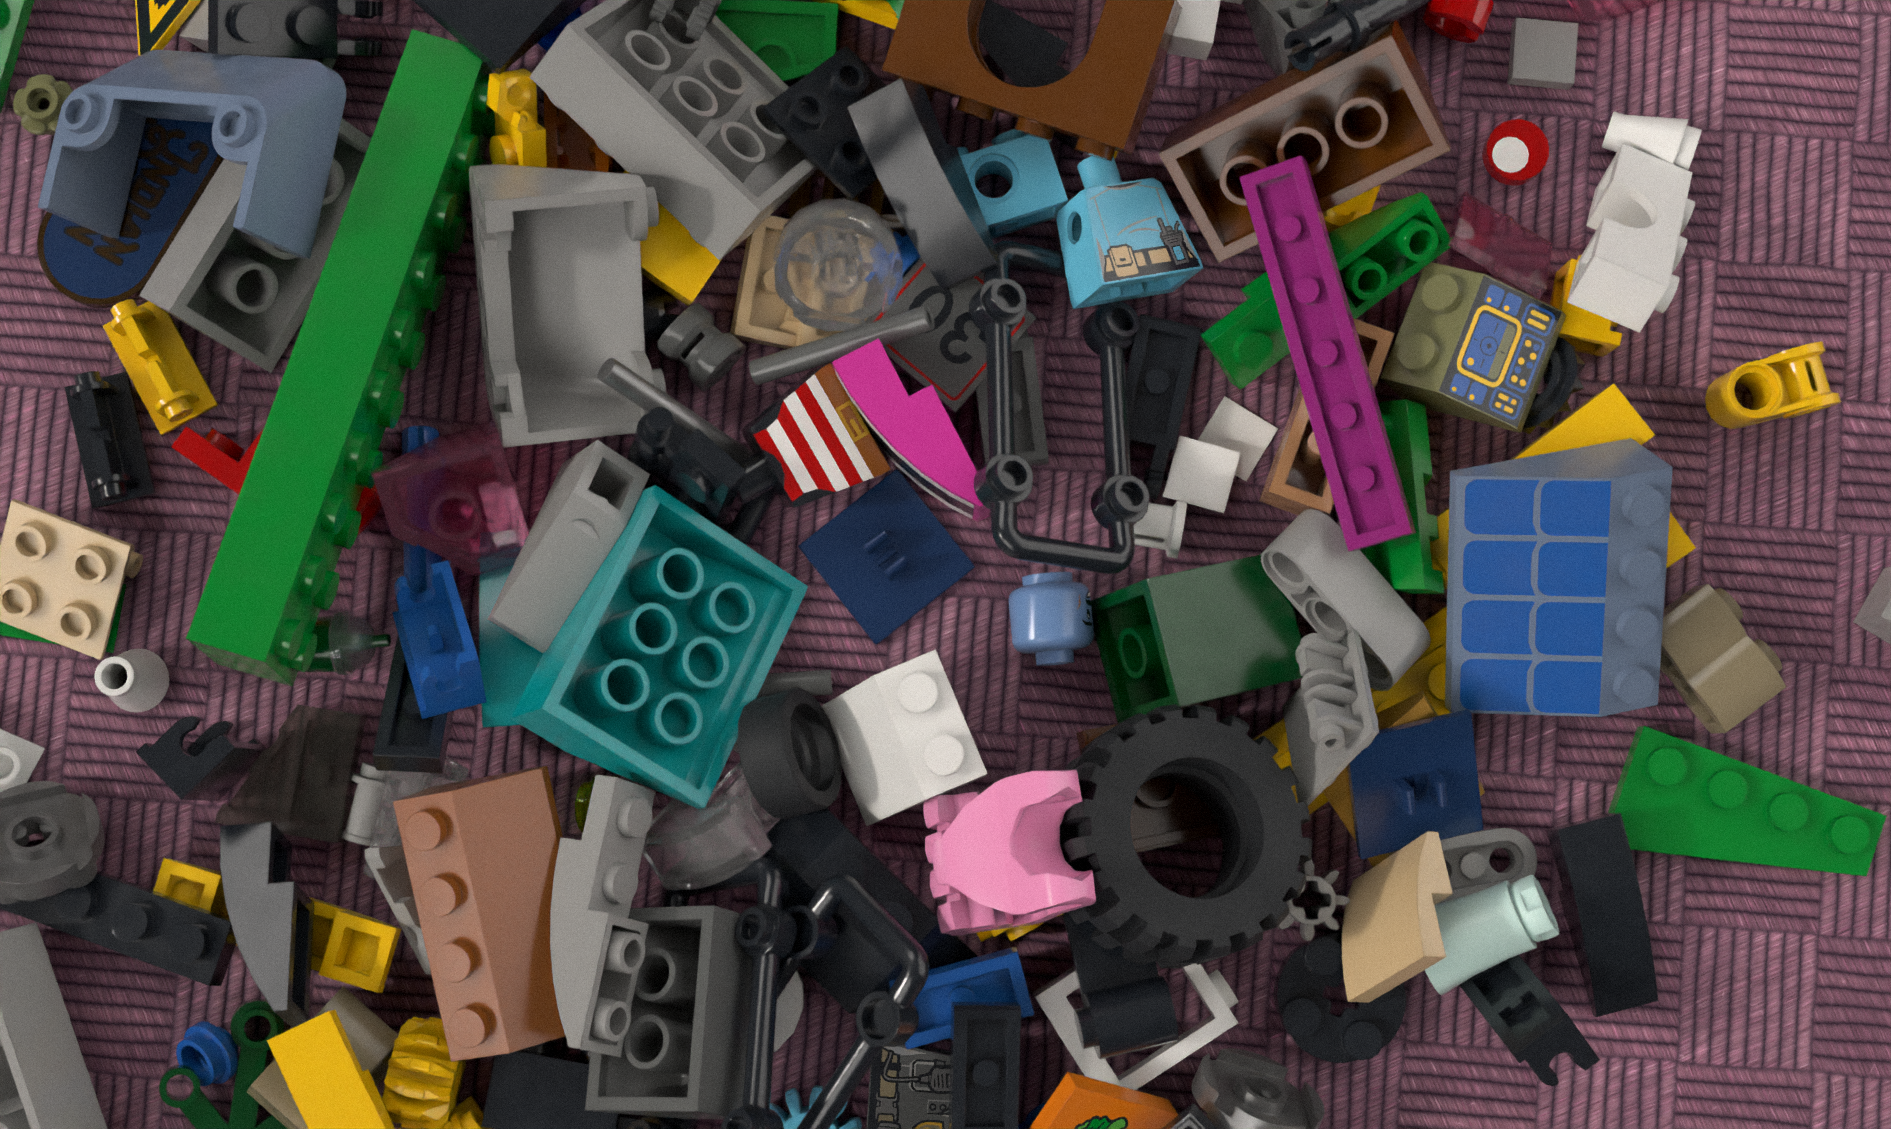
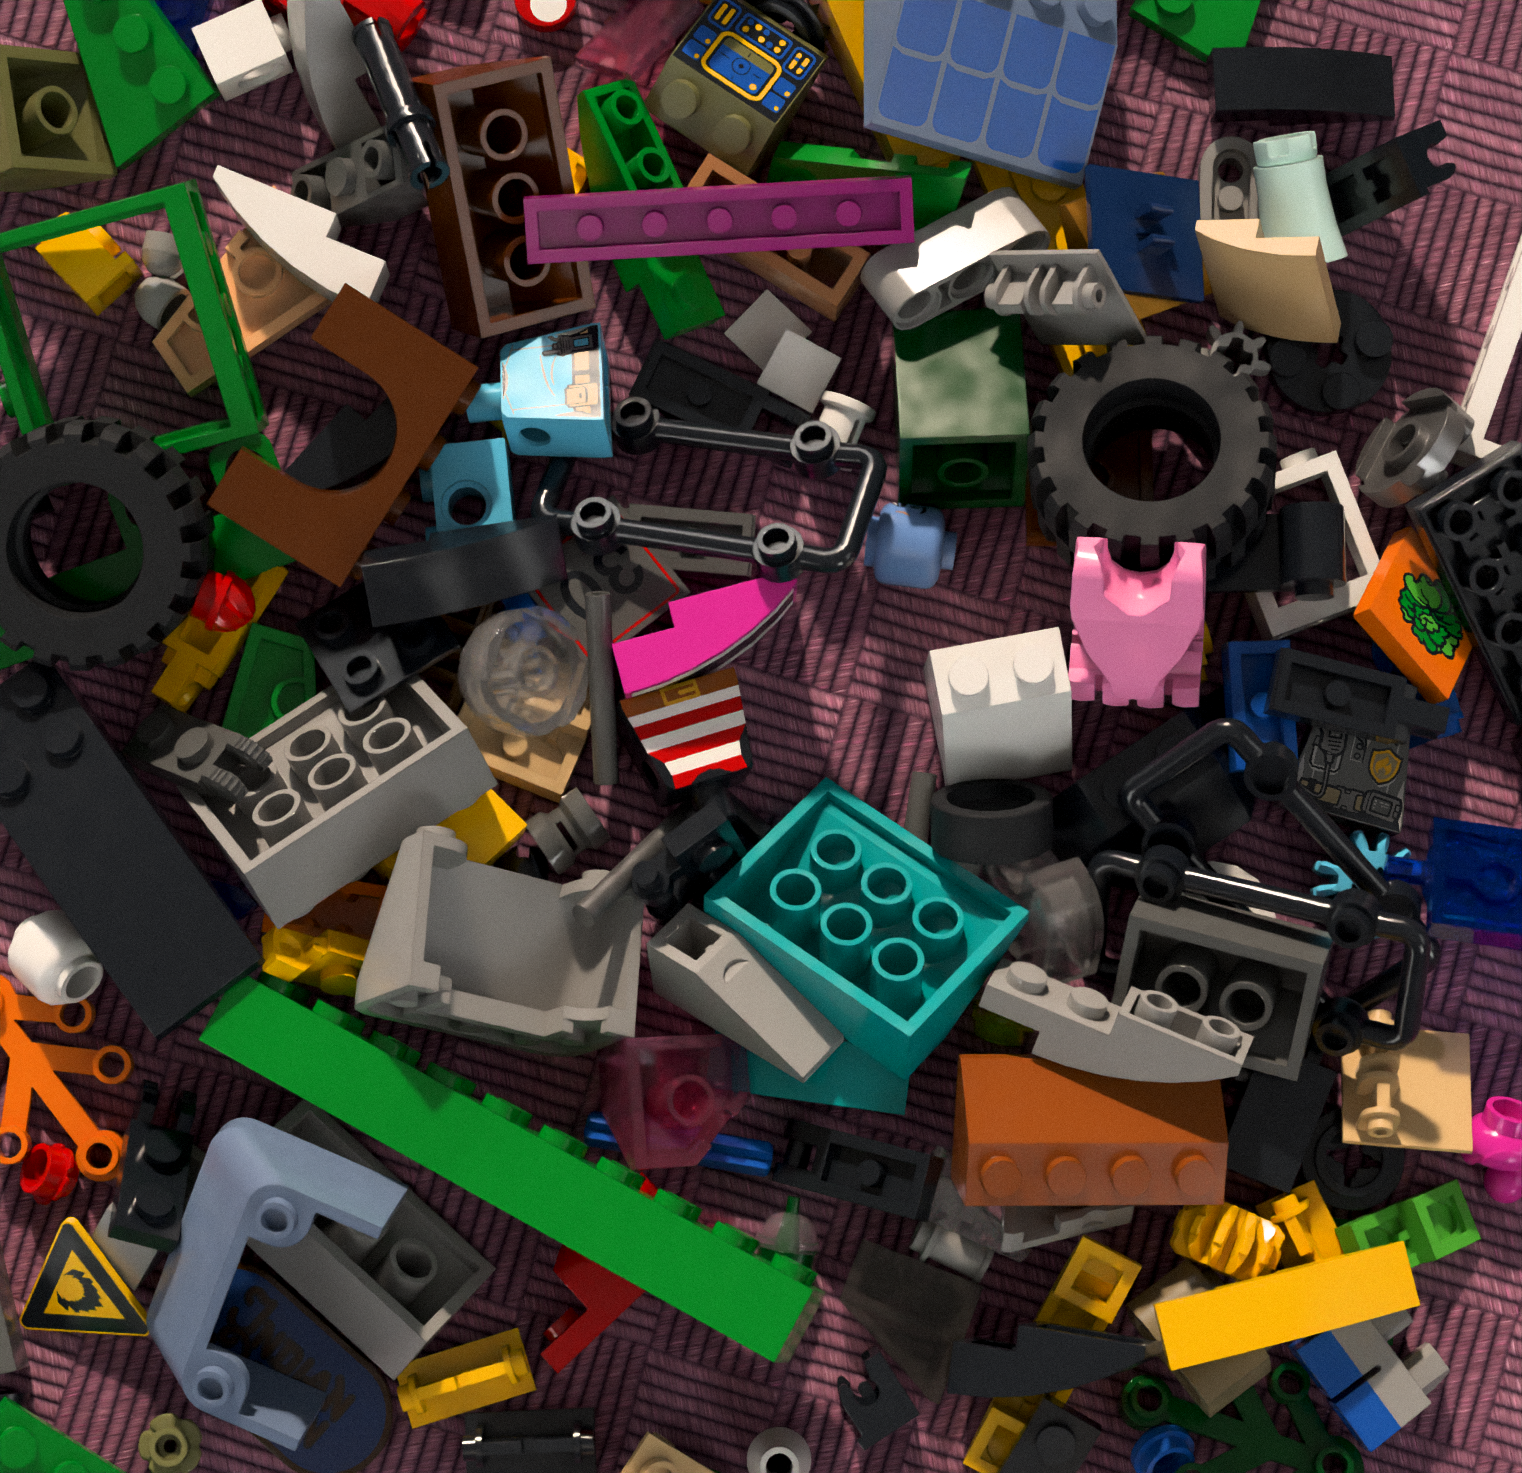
camera: 75 degrees left, 0 degrees up
blue hinge [392,560,487,719] -> none
dark blue piece [798,469,975,645] -> none

